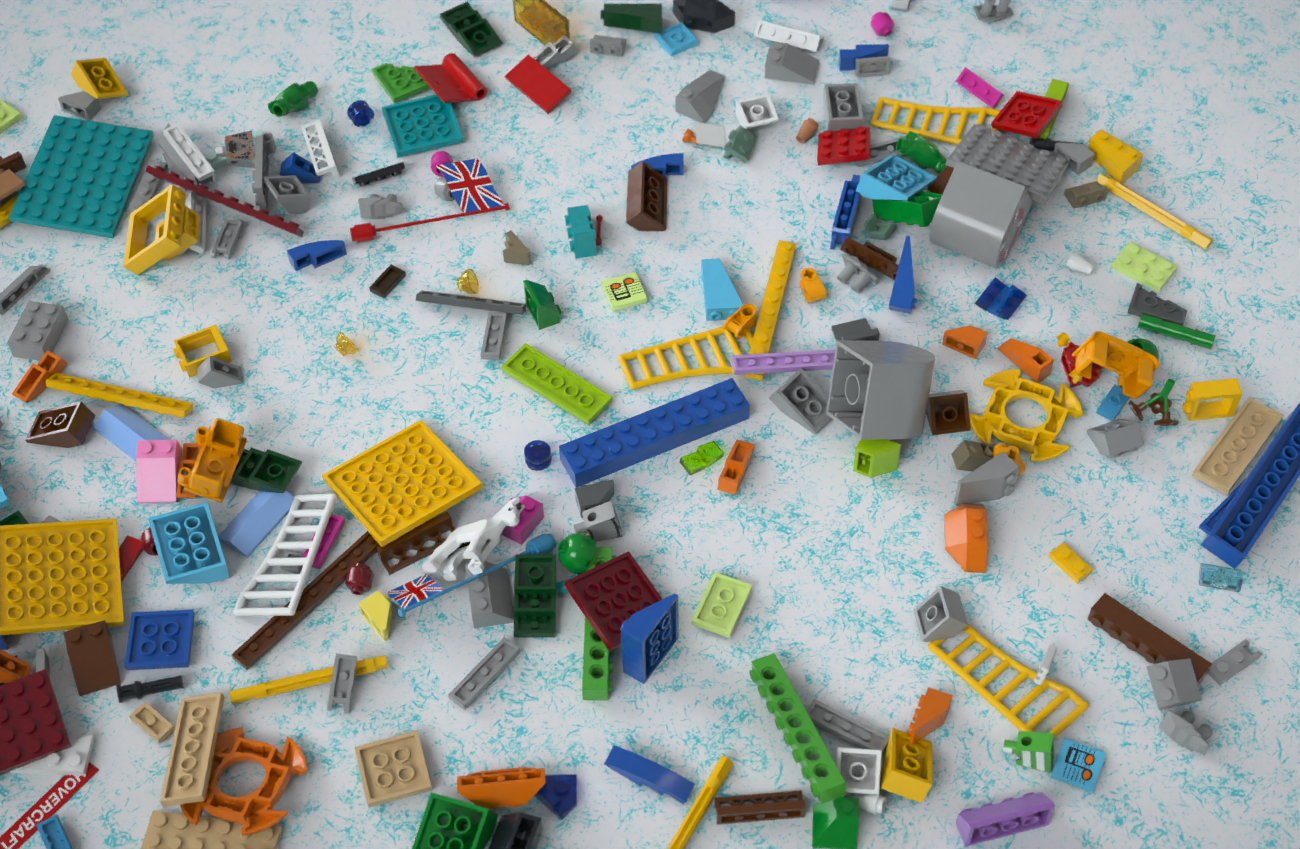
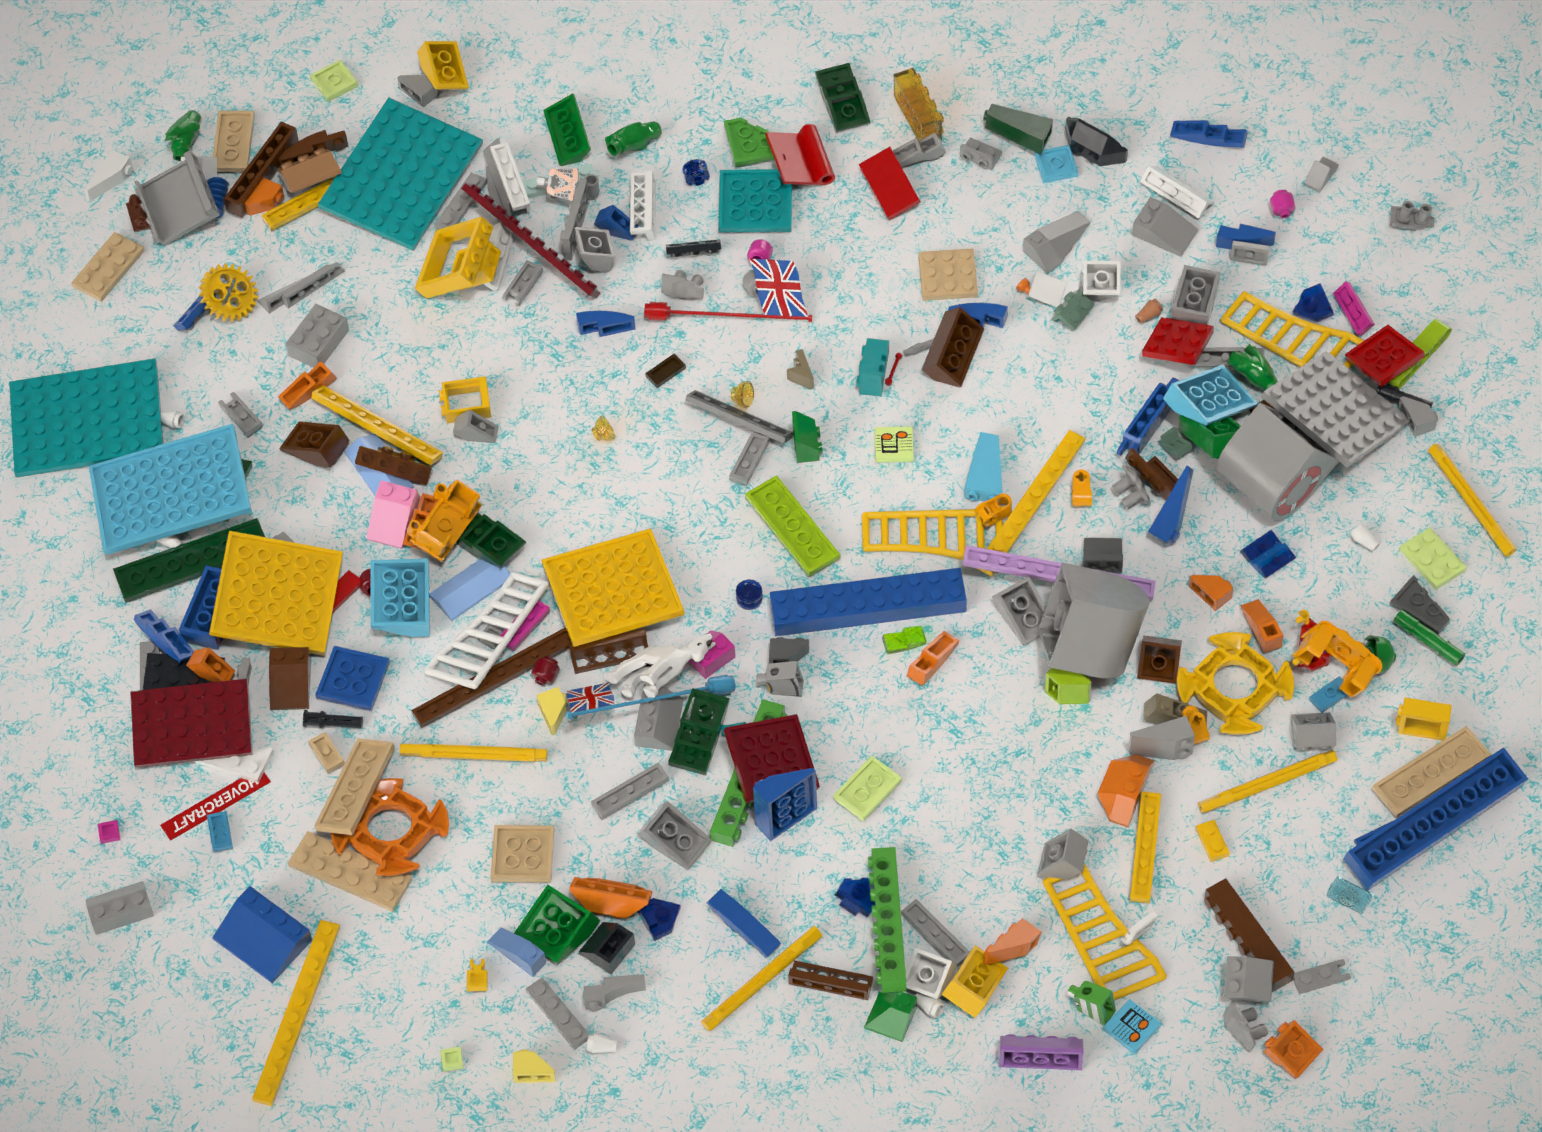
camera: 20 degrees right, 5 degrees up
light grey hinge [327,653,357,713] -> none
green cylinder [558,533,596,574] -> none
dark tan bracket [1064,181,1108,209] -> none
yellow wedge [1088,129,1143,184] -> none
reddish brown plant [1128,379,1179,426] -> none
none -> reddish brown bracket [355,446,432,485]
none -> green slope [543,93,591,166]
none -> light grey slope [637,801,712,870]
none -> clear blue plate [834,878,875,917]
none -> light grey piece [903,339,934,356]
none -> tan plate [919,248,978,301]
none -> yellow plate [1130,791,1161,903]
none -> yellow piece [1197,750,1338,813]
none -> orange plate [1263,1020,1323,1079]
none -> clear blue plate [1292,283,1334,322]

